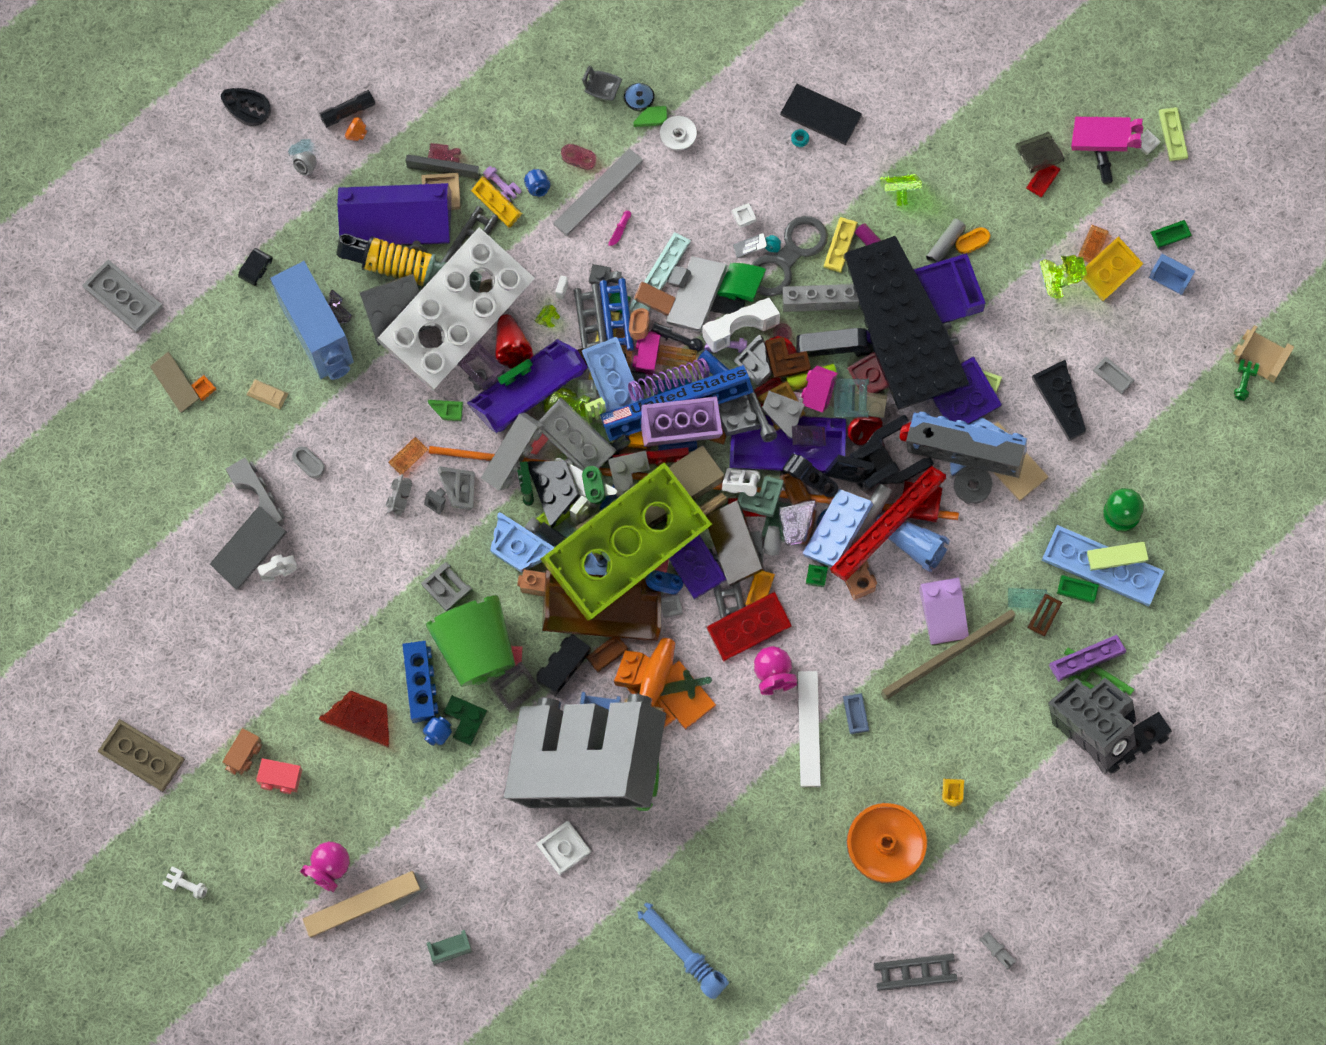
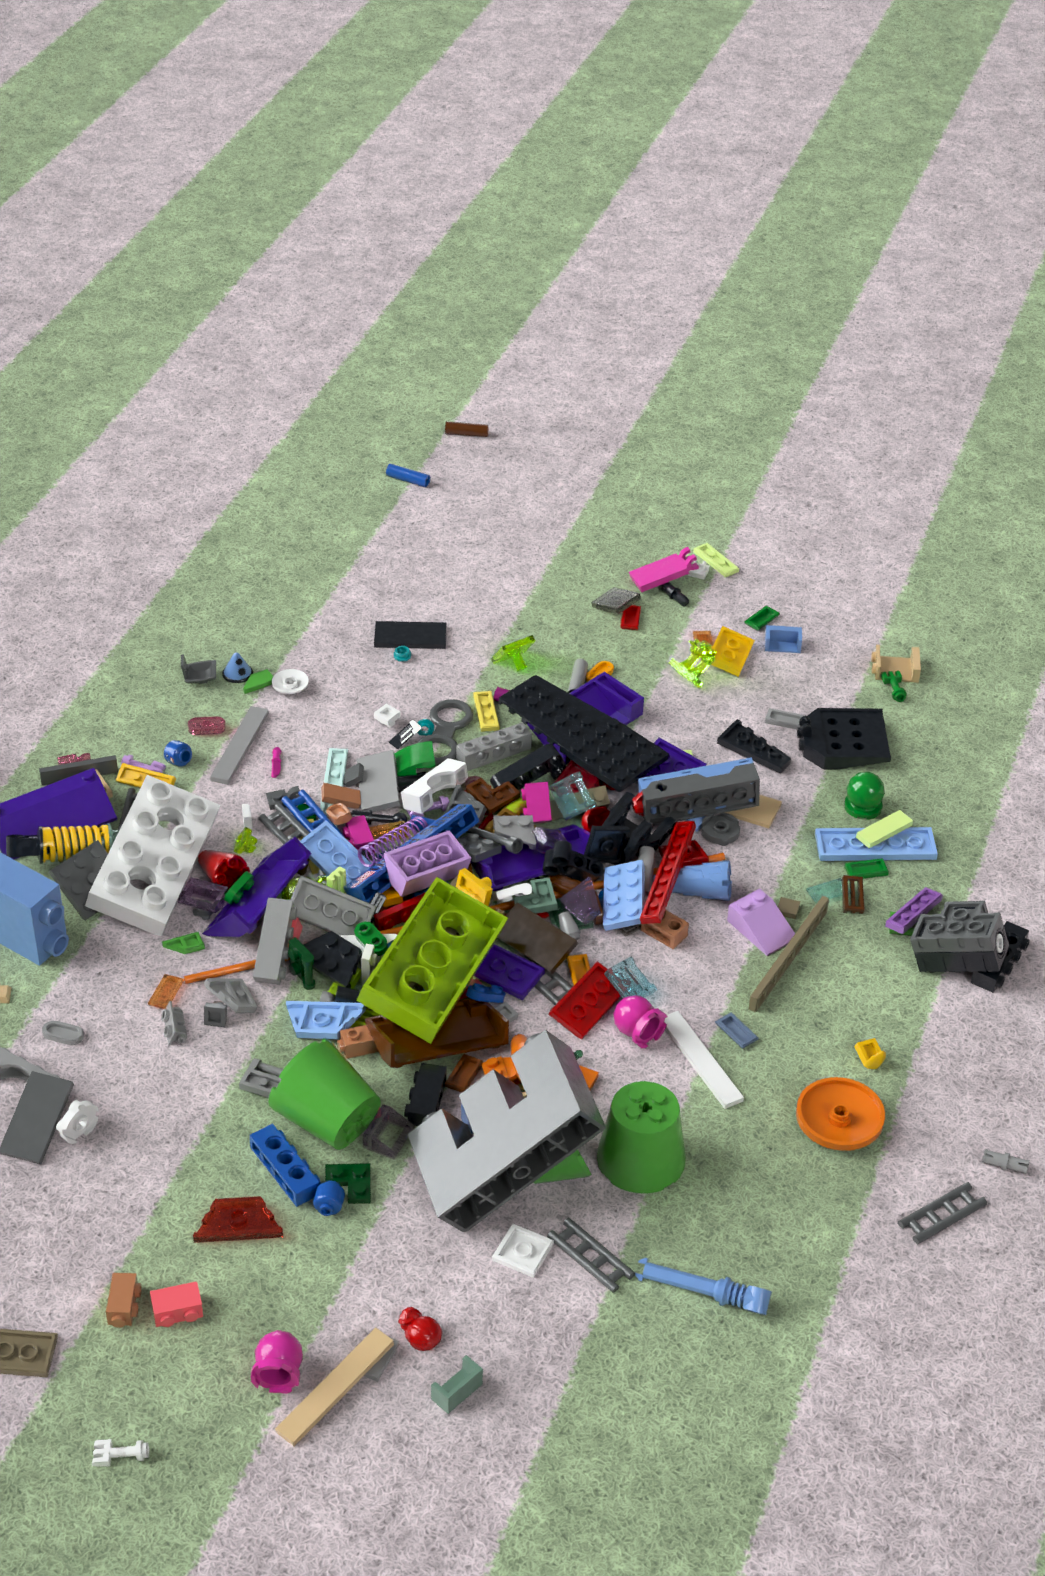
camera: 30 degrees left, 30 degrees down
light grey plate [608,451,650,497] -> none
green tile [806,564,828,587] -> none
none -> red hair [398,1307,443,1351]
none -> yellow tile [455,868,493,906]
none -> dark grey bar [547,1218,635,1293]
none -> bright green cone [597,1081,686,1194]
none -> clear light blue plate [604,956,657,998]
none -> dark tan tile [778,897,801,919]
none -> black hinge [797,708,891,770]

